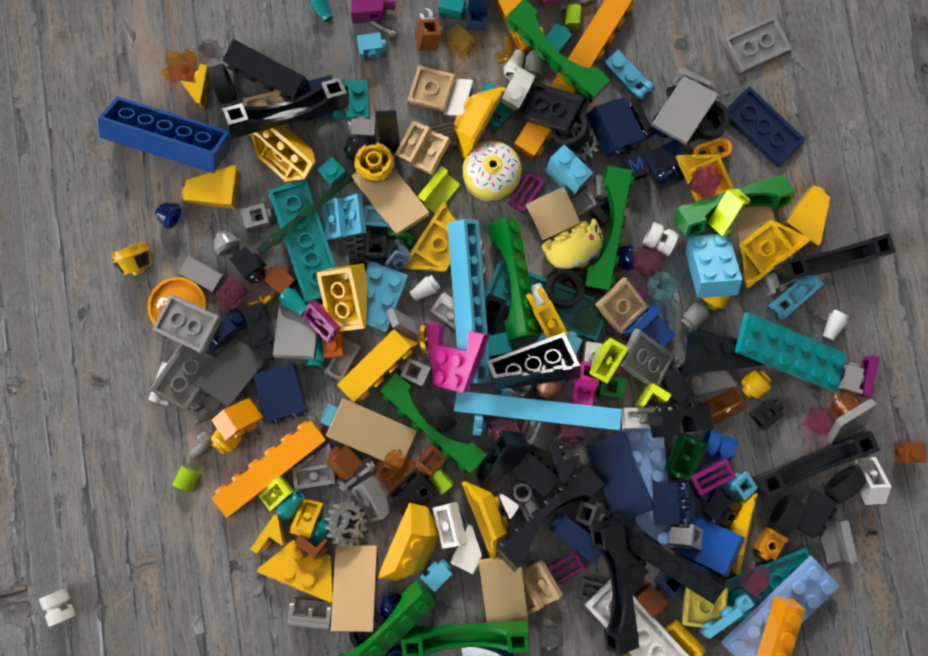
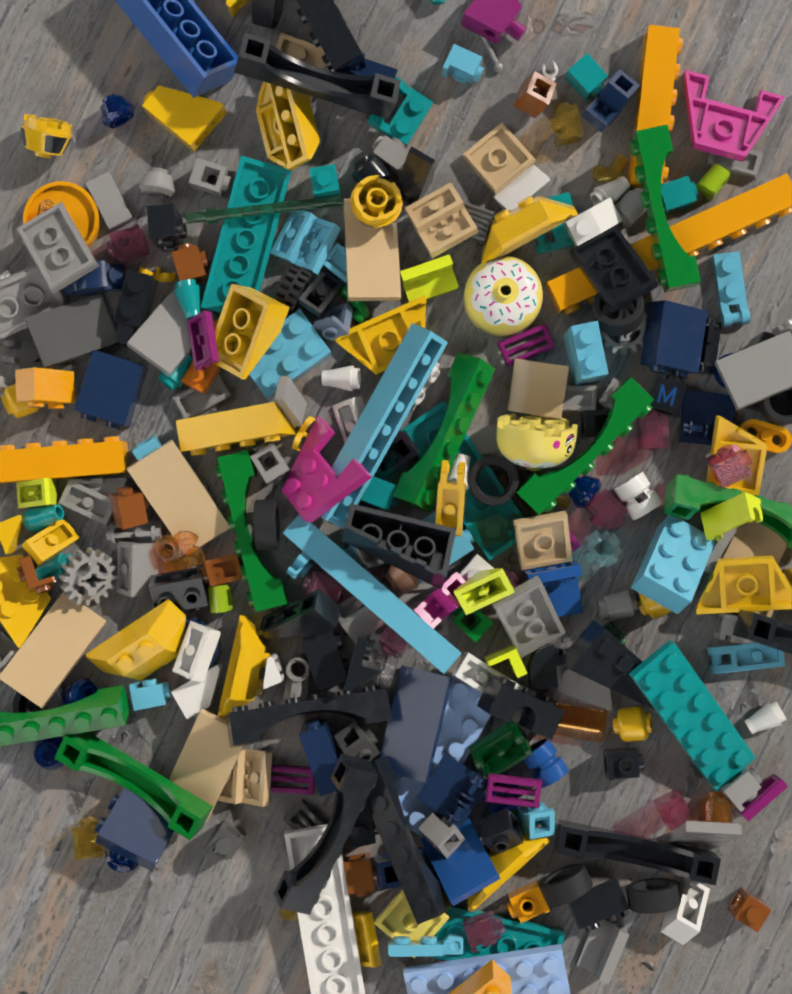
camera: 40 degrees right, 5 degrees up
none -> clear pink brick [637,411,669,450]

